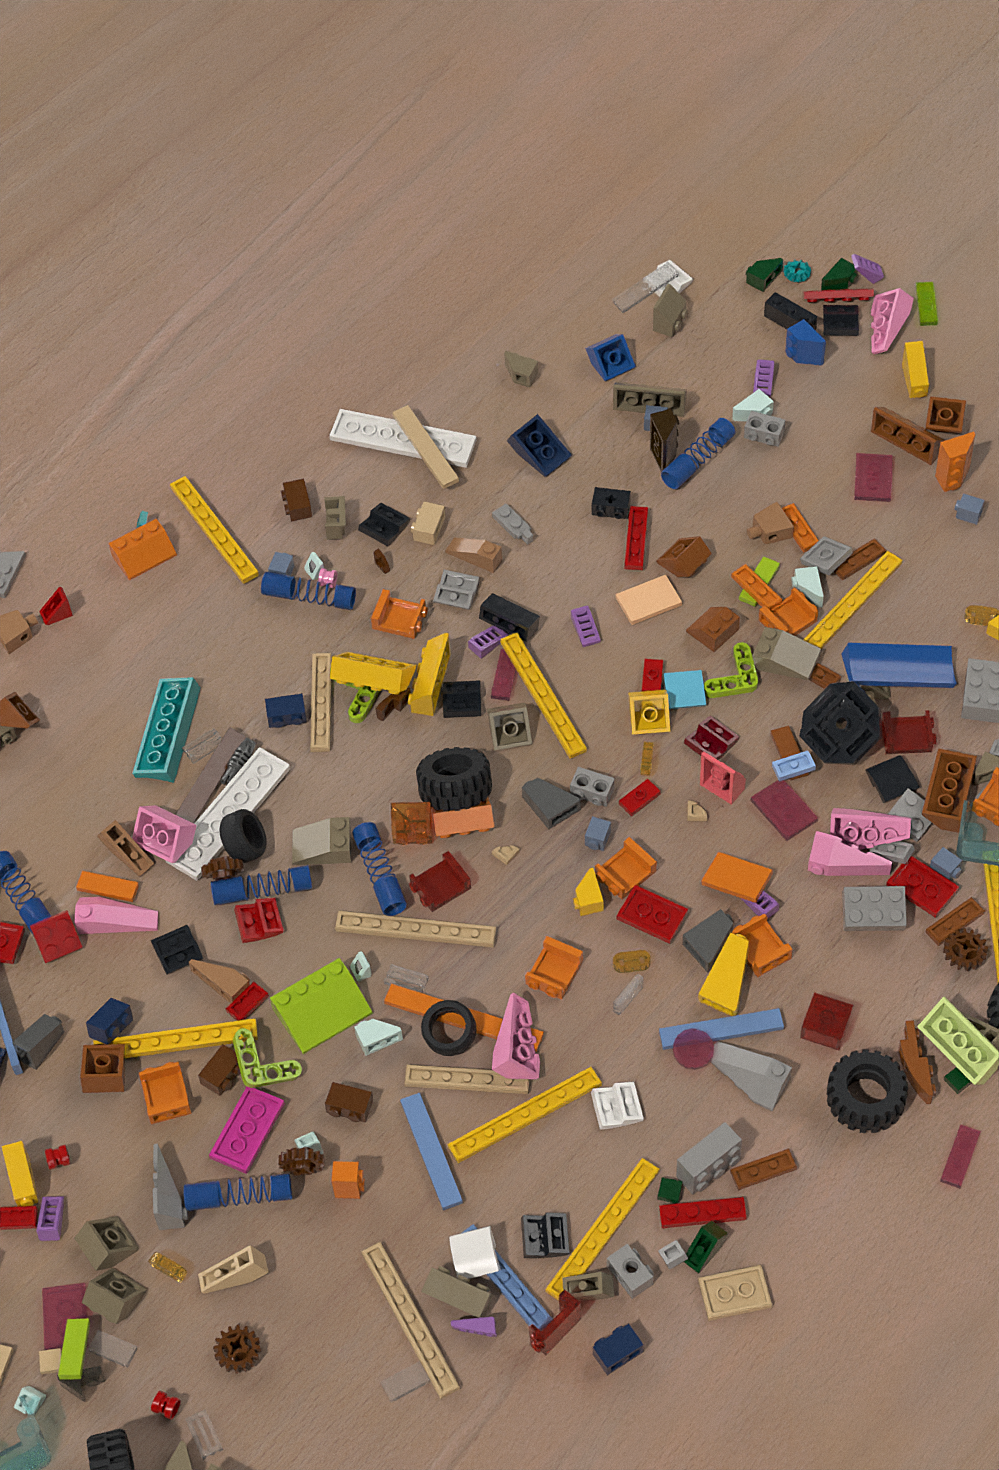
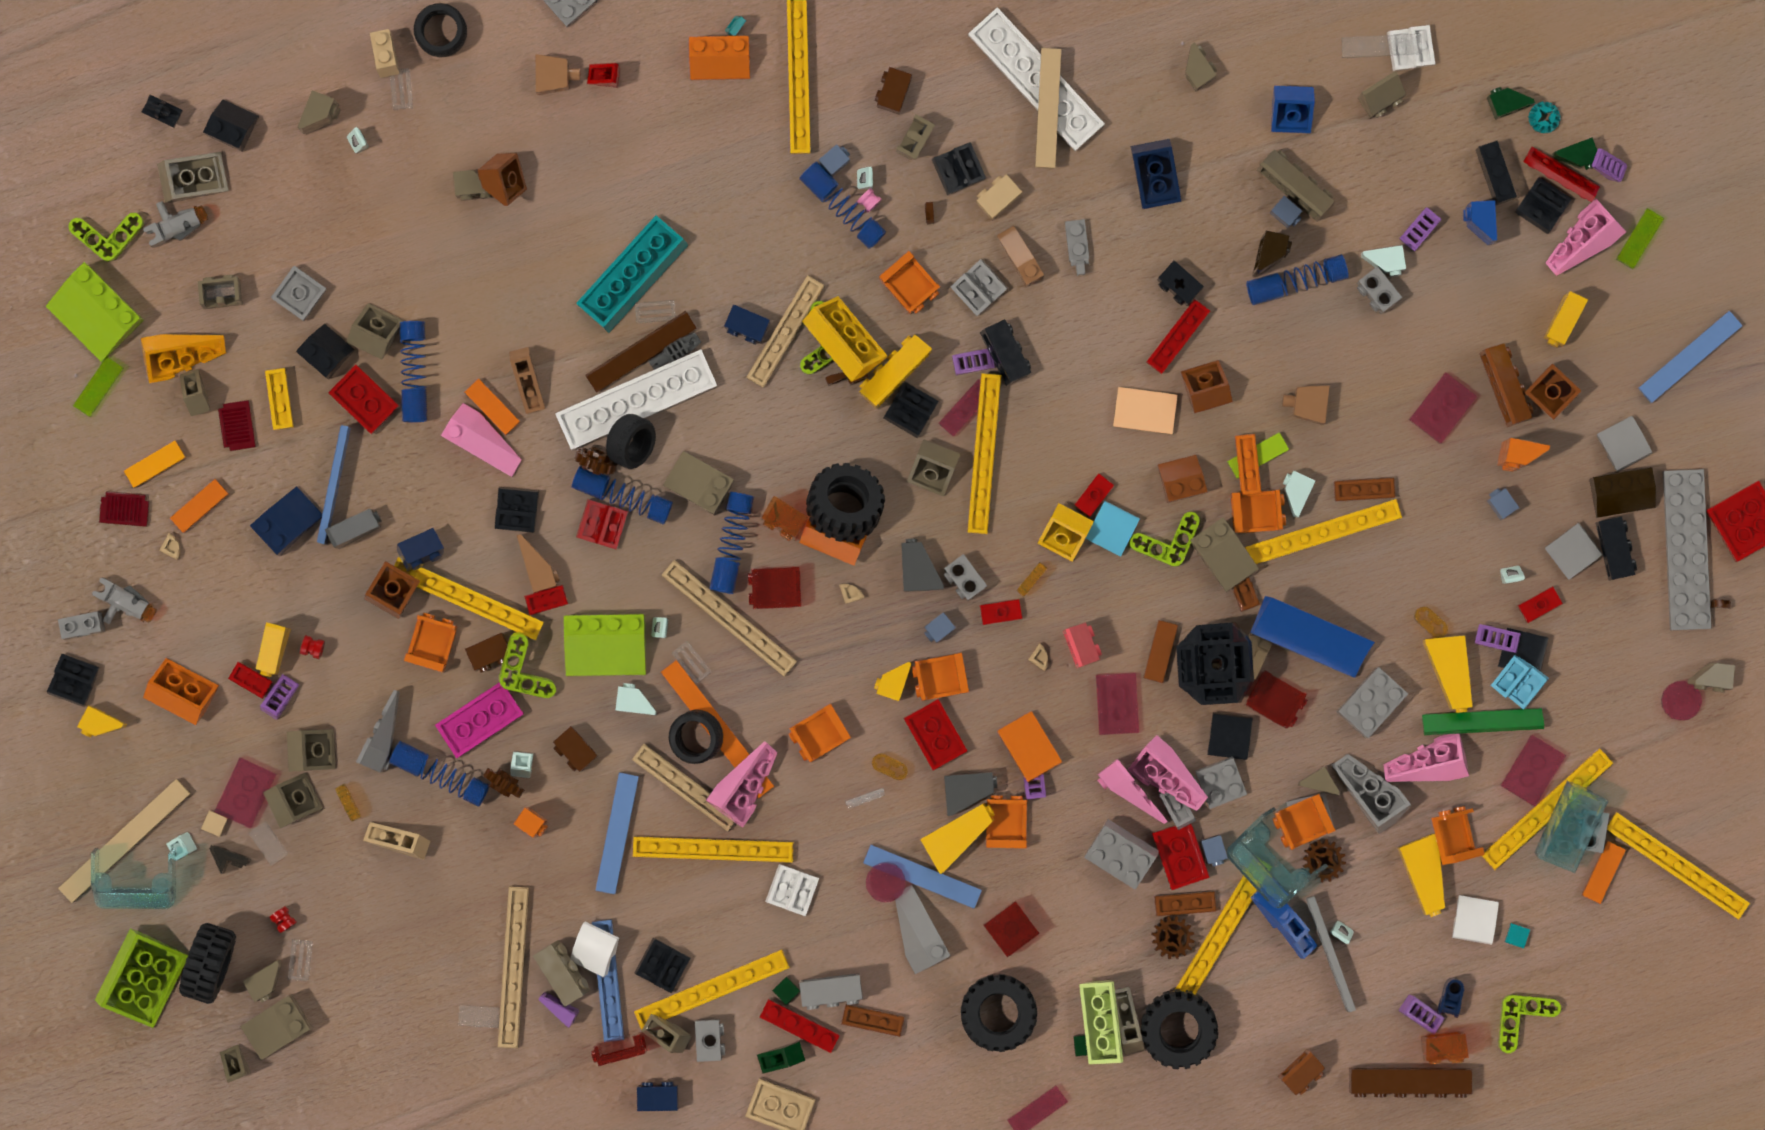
camera: 30 degrees right, 30 degrees up
red plate [30,910,82,963] -> none
lime tile [58,1319,90,1379] -> none
bright pink slope [132,805,196,863] -> none
reddish brown gear [213,1325,261,1374] -> none
medium lavender slope [571,606,601,647] -> none
light grey plate [658,1240,688,1270] -> none
dark red slope [684,715,740,760] -> none
light blue plate [772,751,816,781] -> none
orange tile [782,503,819,553] -> none
light grey plate [800,536,853,575] -> none
dark orange slope [898,1020,936,1104] -> none
dark orange slope [922,748,977,833] -> none

